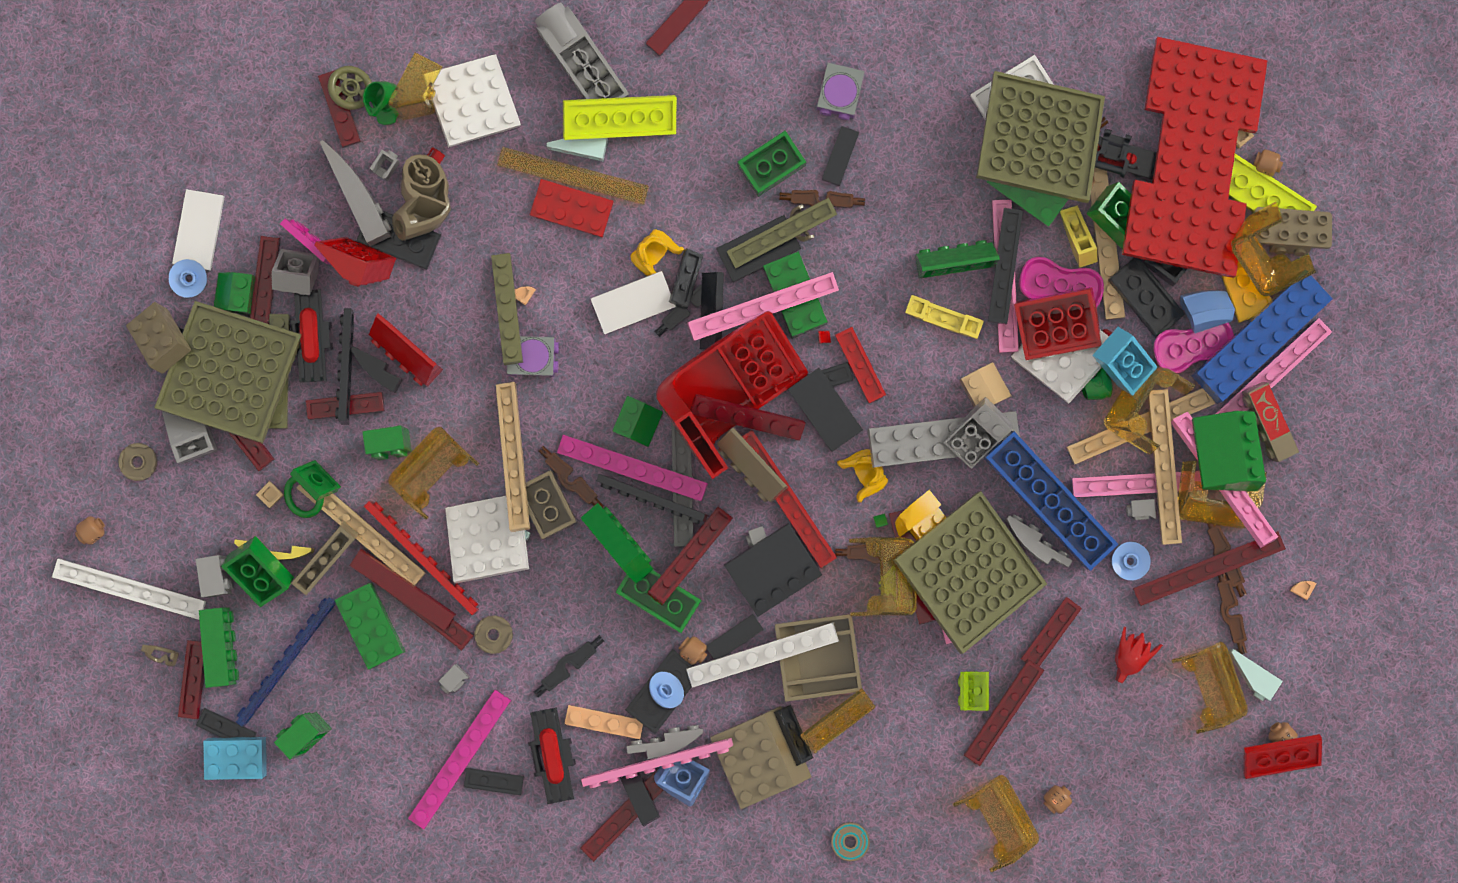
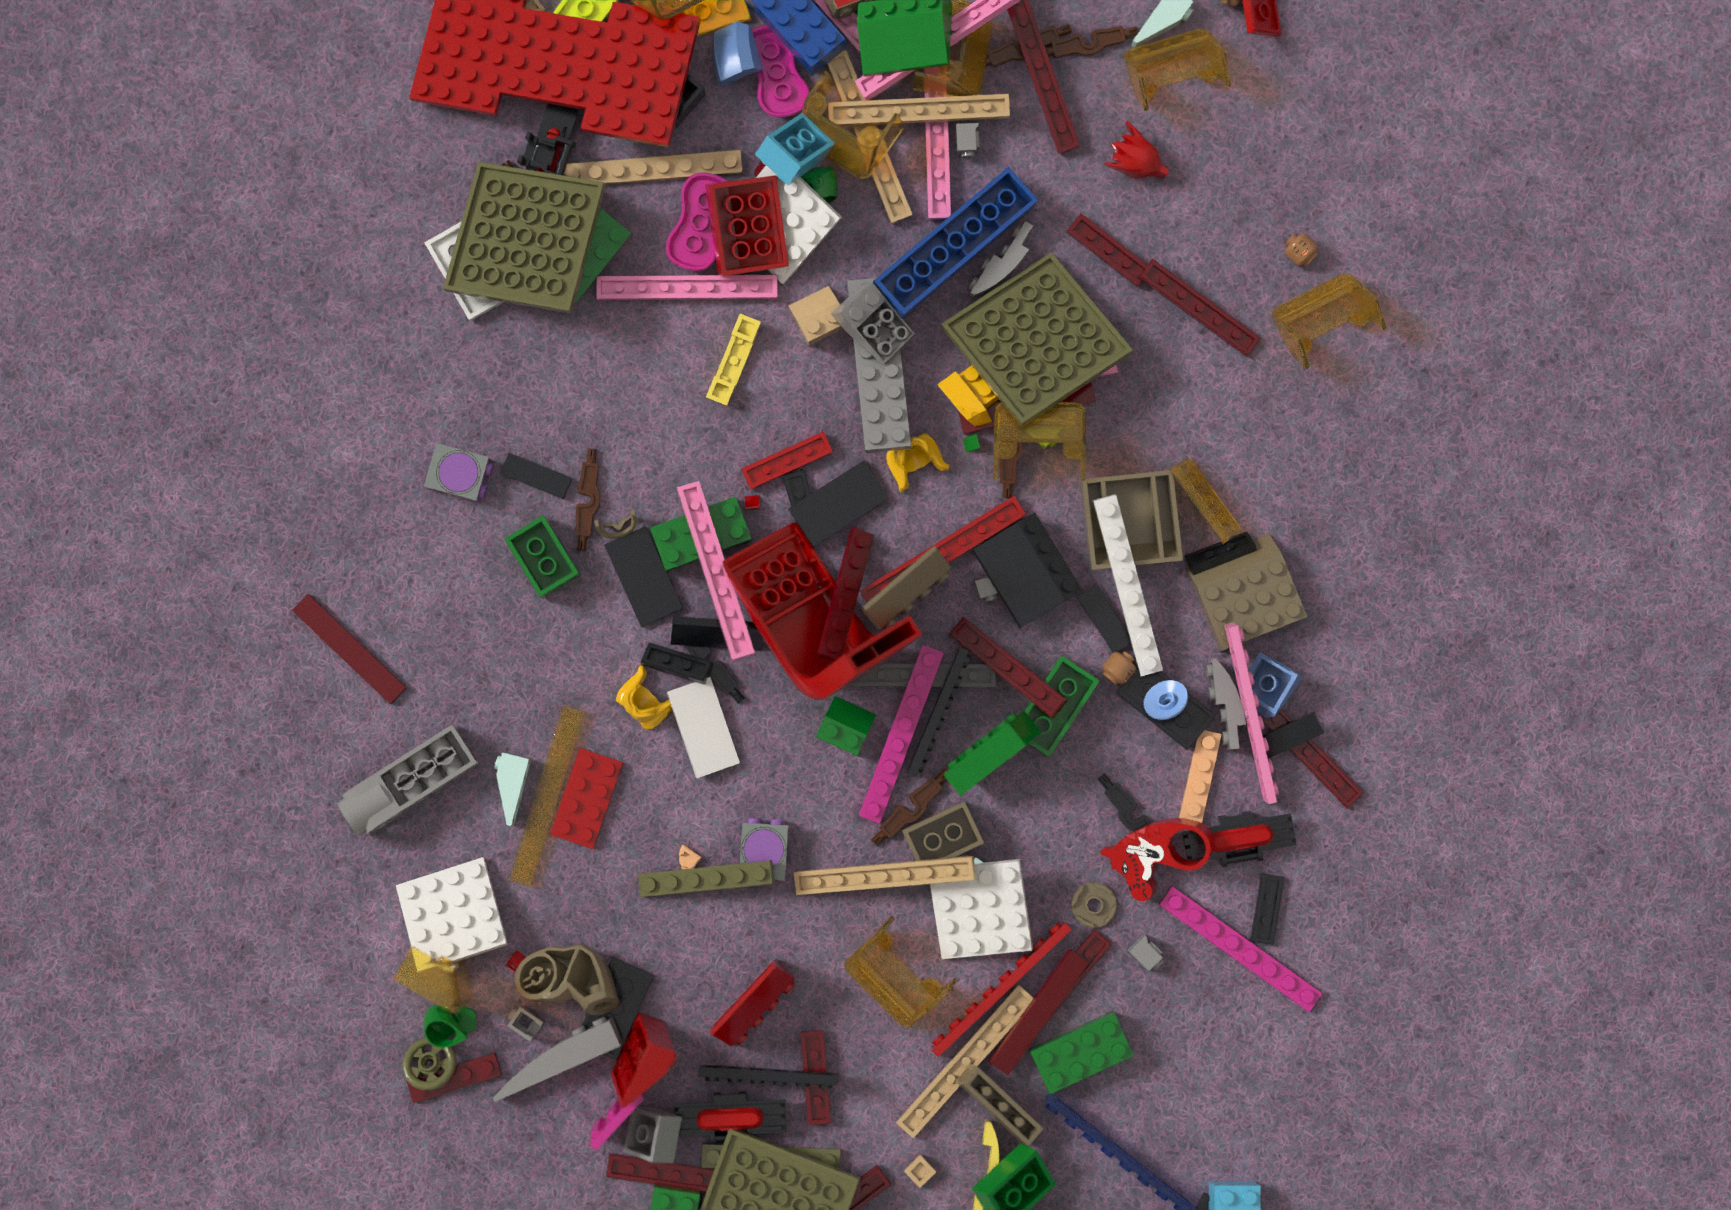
camera: 95 degrees left, 0 degrees up
green brick [274,712,332,760] -> none
green tile [284,460,341,518] -> none
black slope [351,346,402,393] -> none
green brick [362,425,412,461] -> none
neon yellow plate [563,95,677,140] -> none
olive plate [727,198,837,268] -> none
dark tan tile [831,822,870,861] -> none
green slope [915,240,1000,279] -> none
lime bracket [958,671,989,711] -> none
black plate [988,208,1023,325] -> none
light yellow slope [1060,205,1098,268] -> none
green brick [1086,182,1131,249] -> none
black tile [1108,257,1185,338] -> none
light blue dish [1112,542,1151,580] -> none
none -> red animal [1100,818,1215,901]

